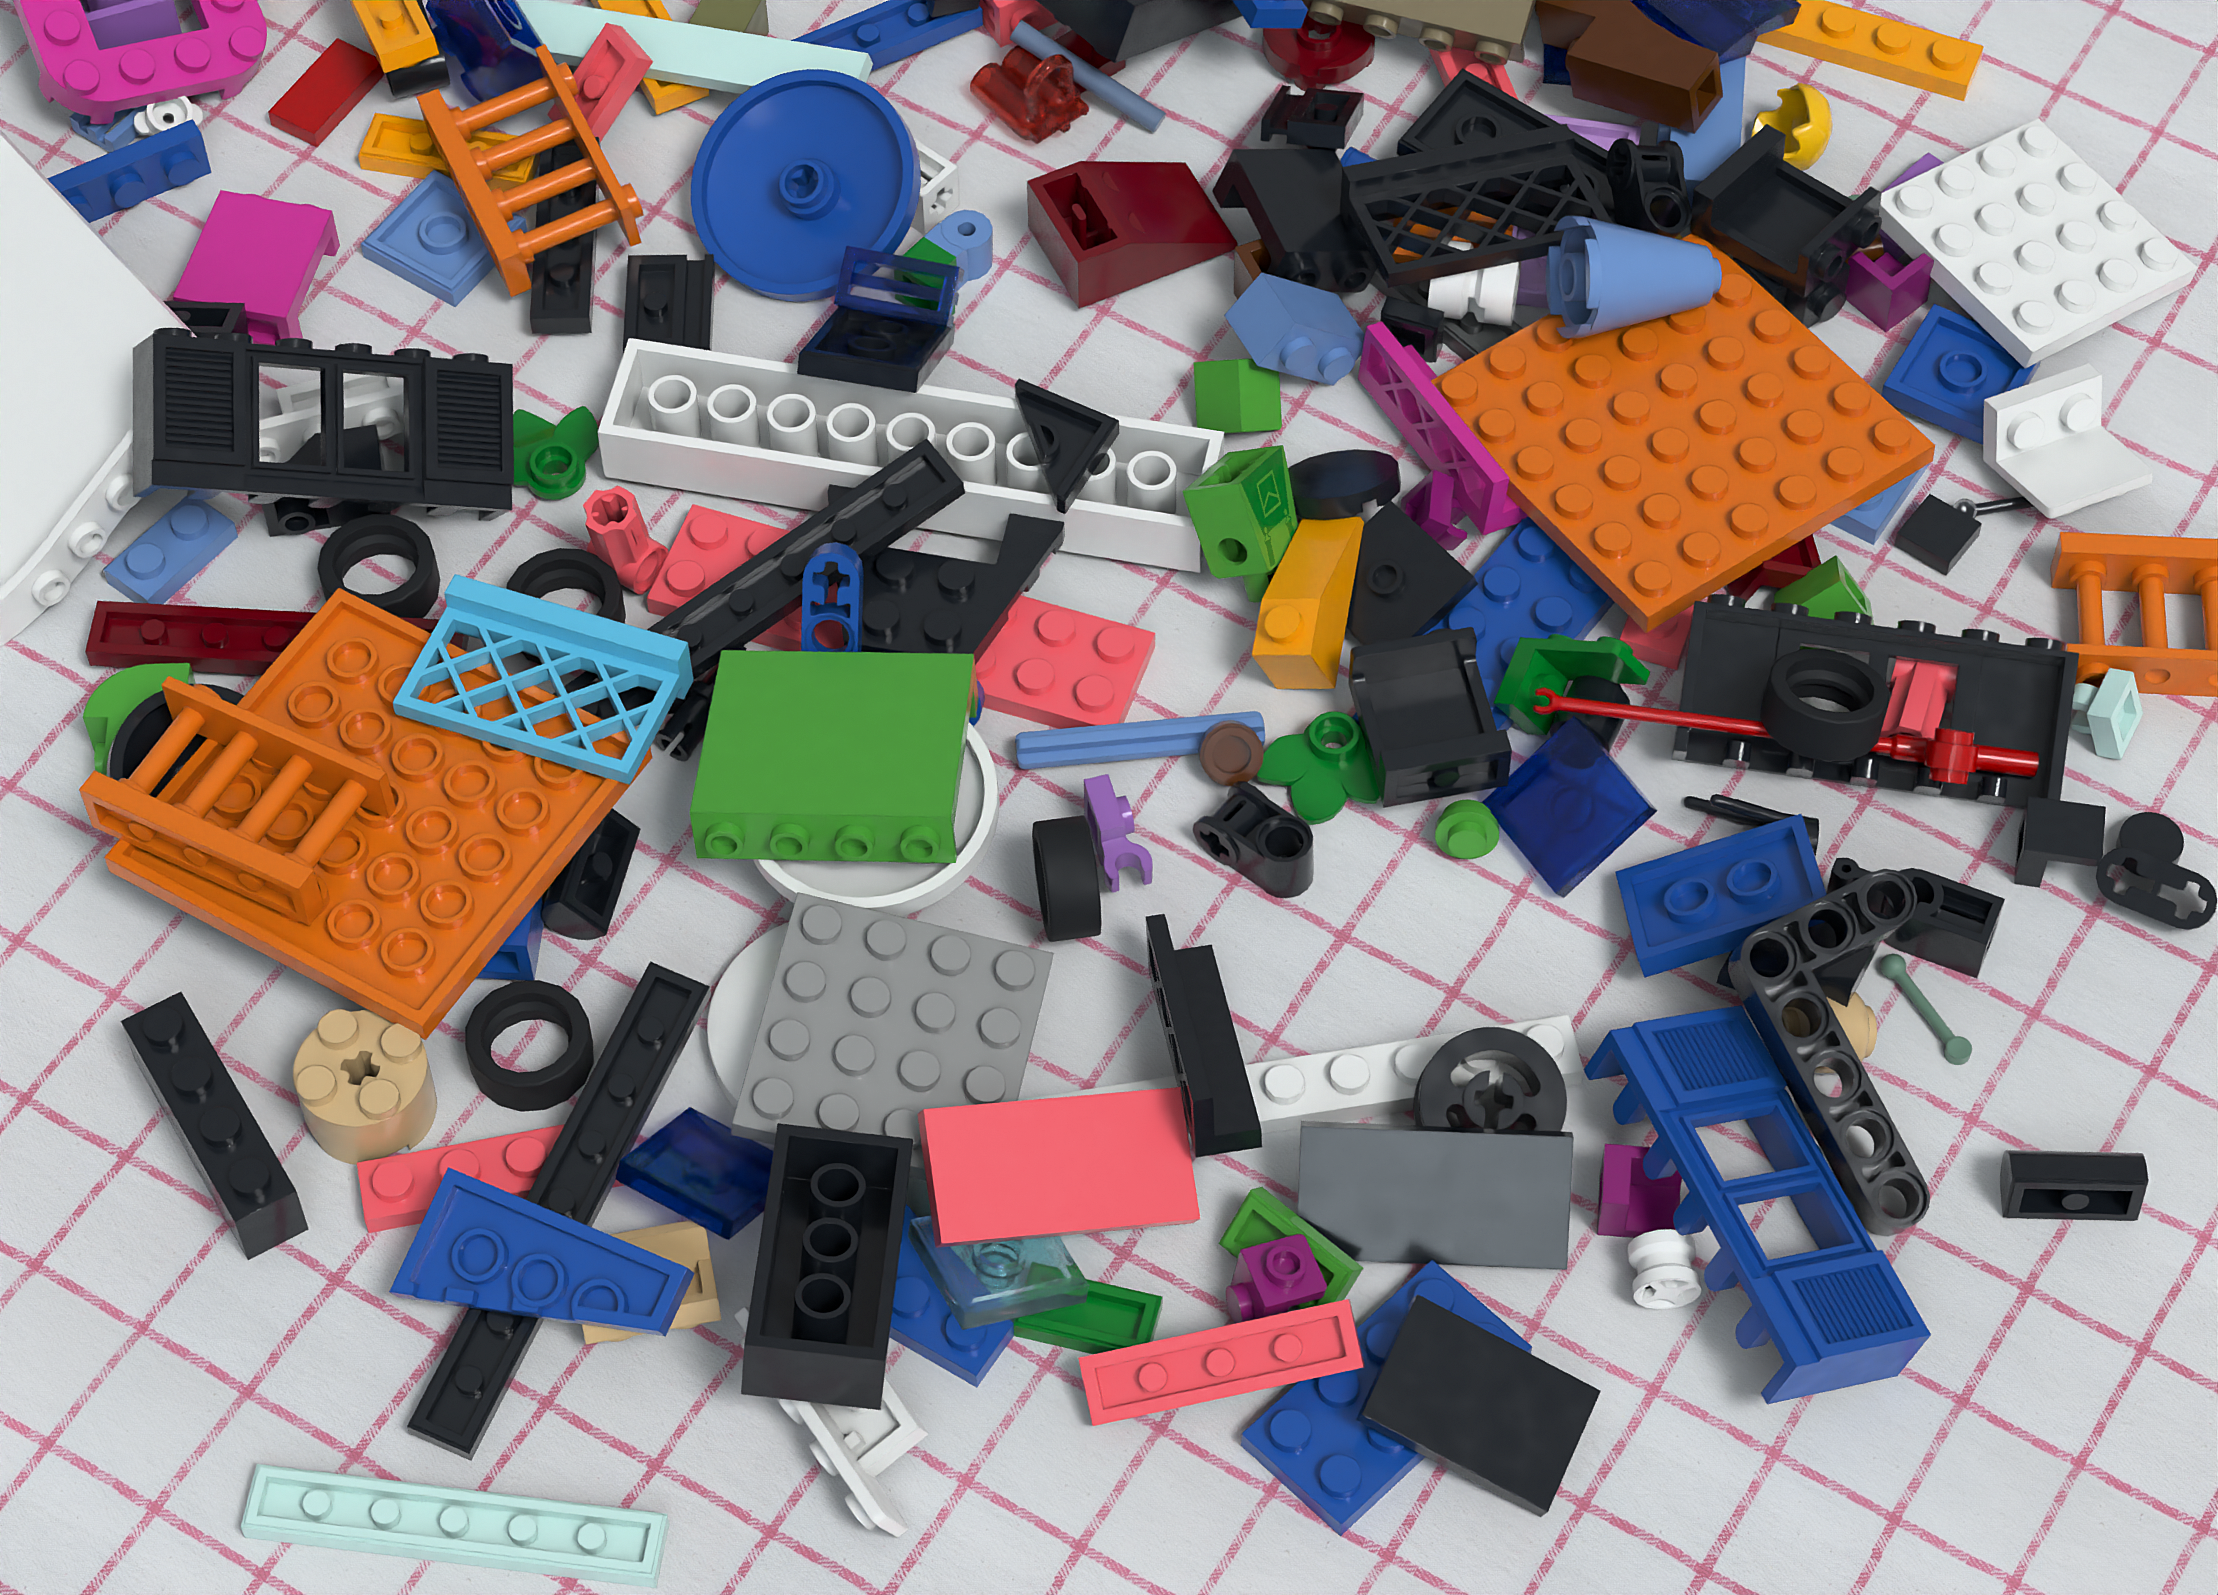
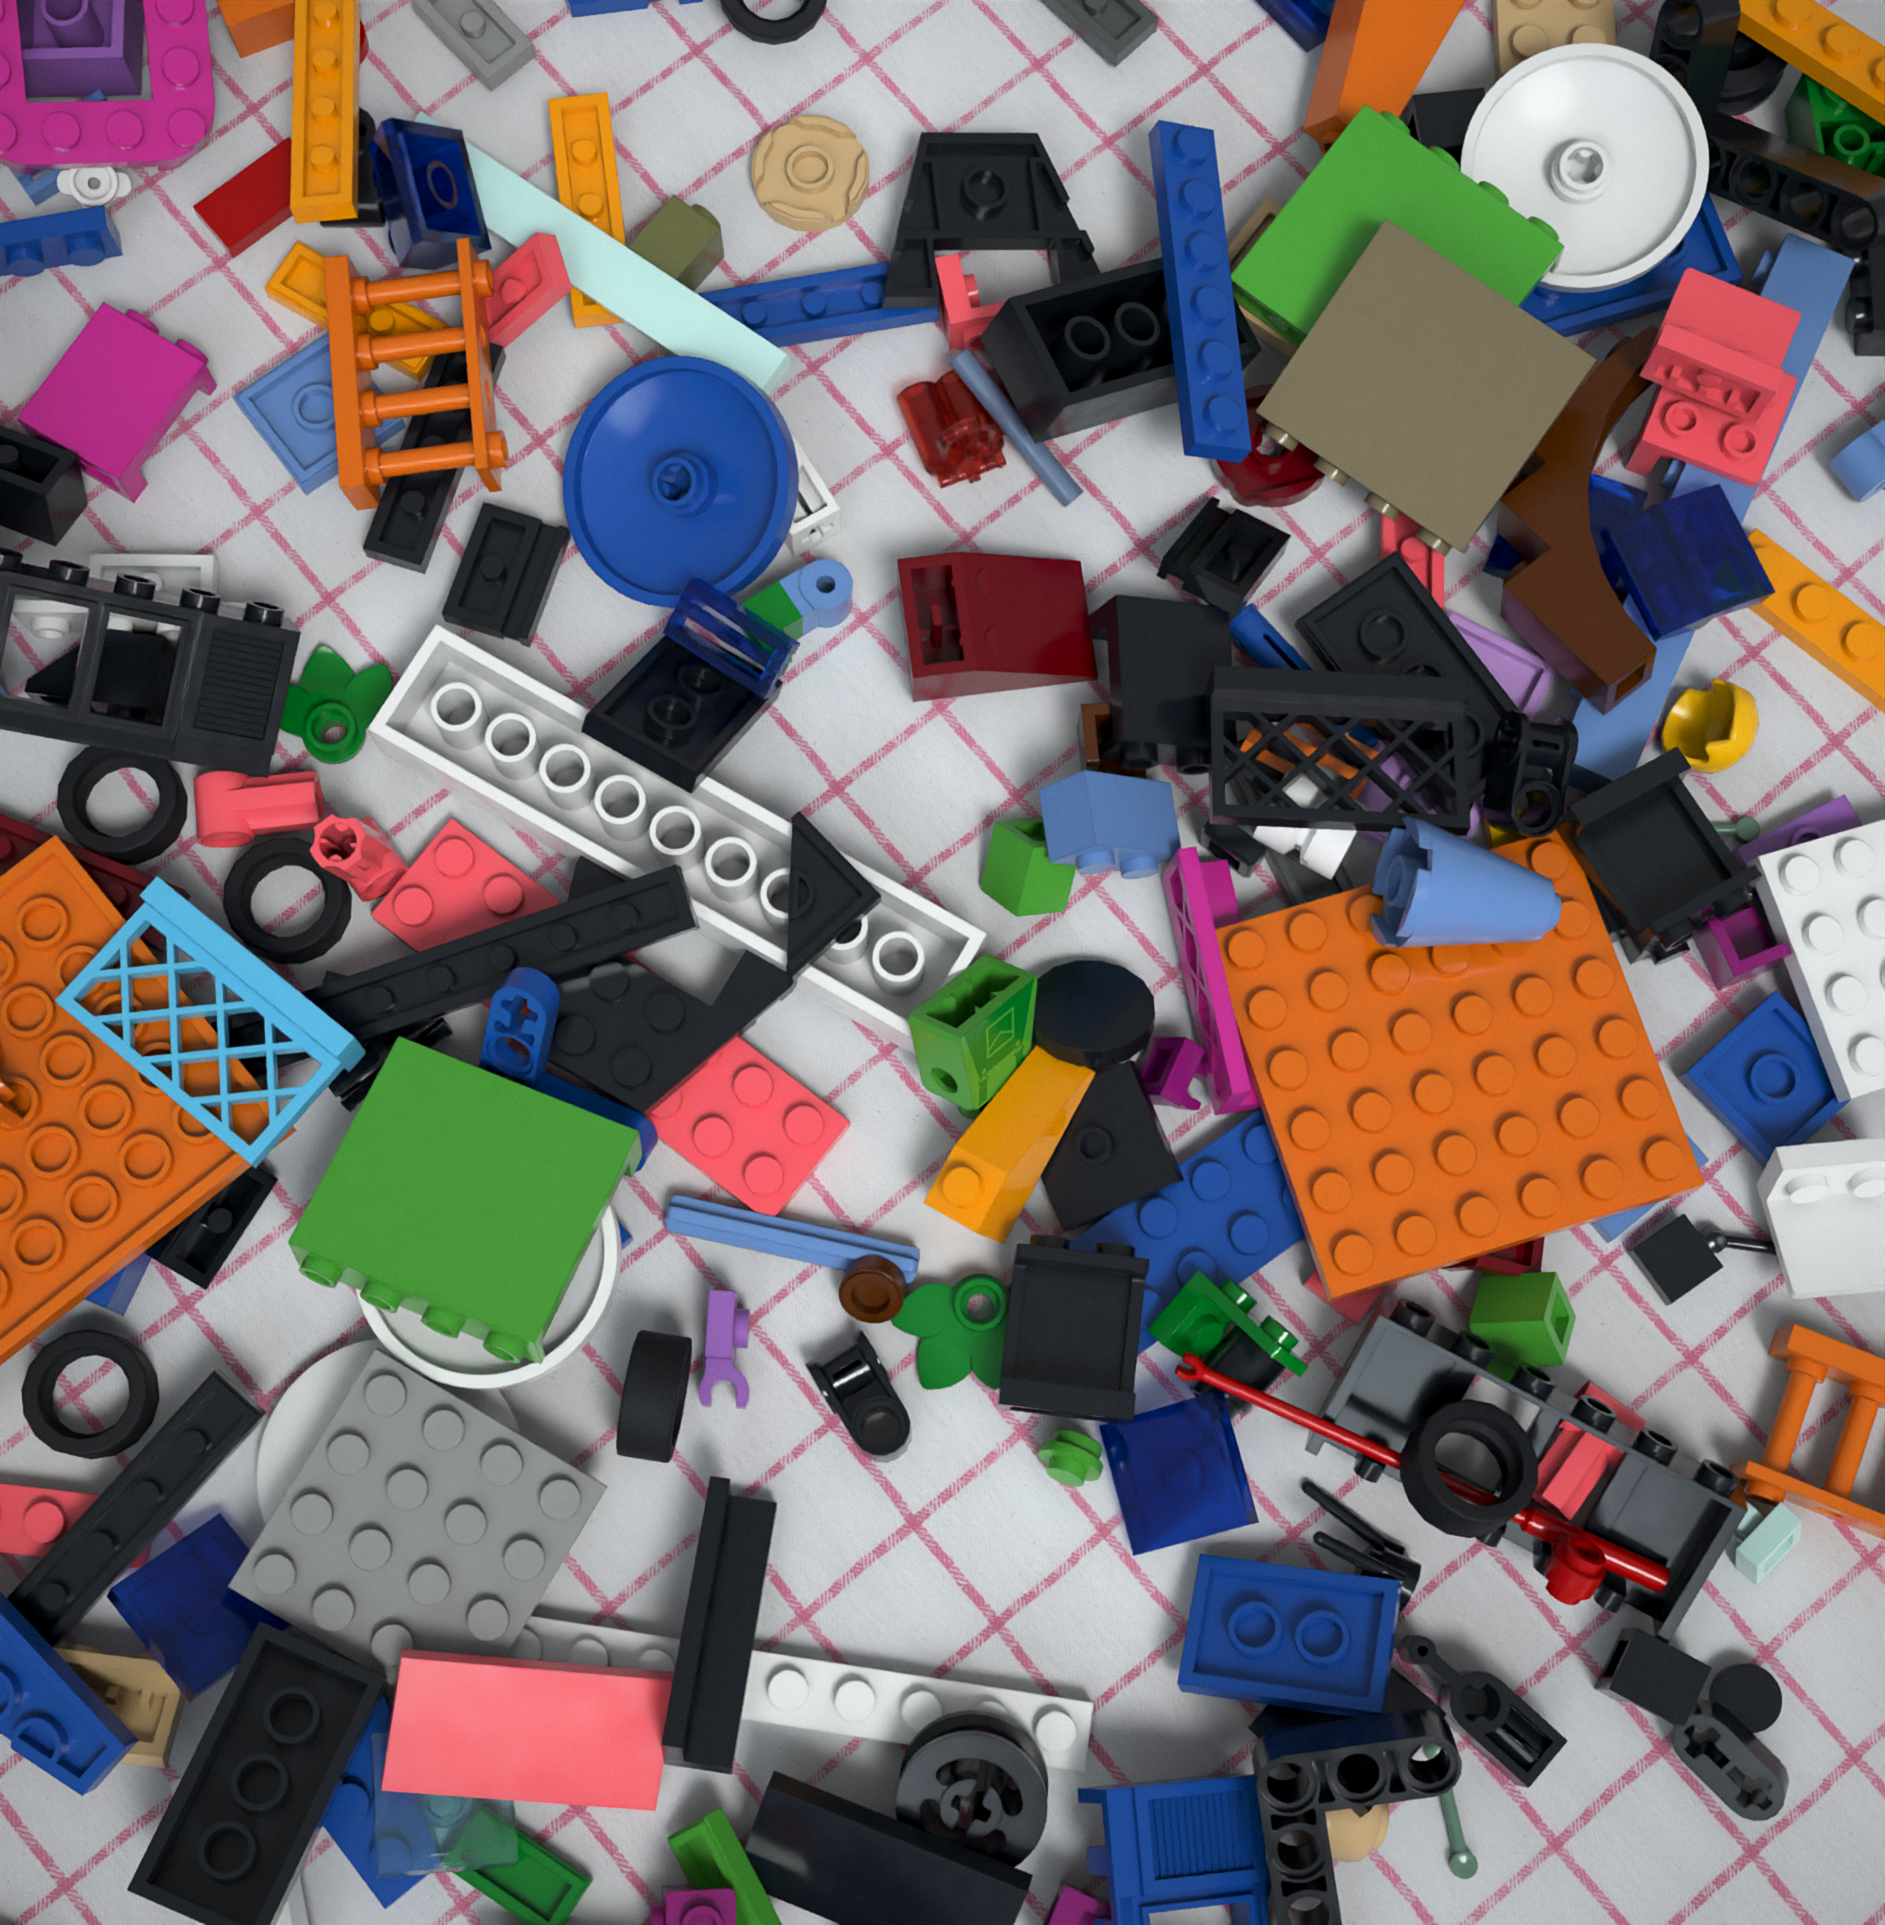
camera: 15 degrees right, 20 degrees up
none -> coral piece [193,771,325,848]

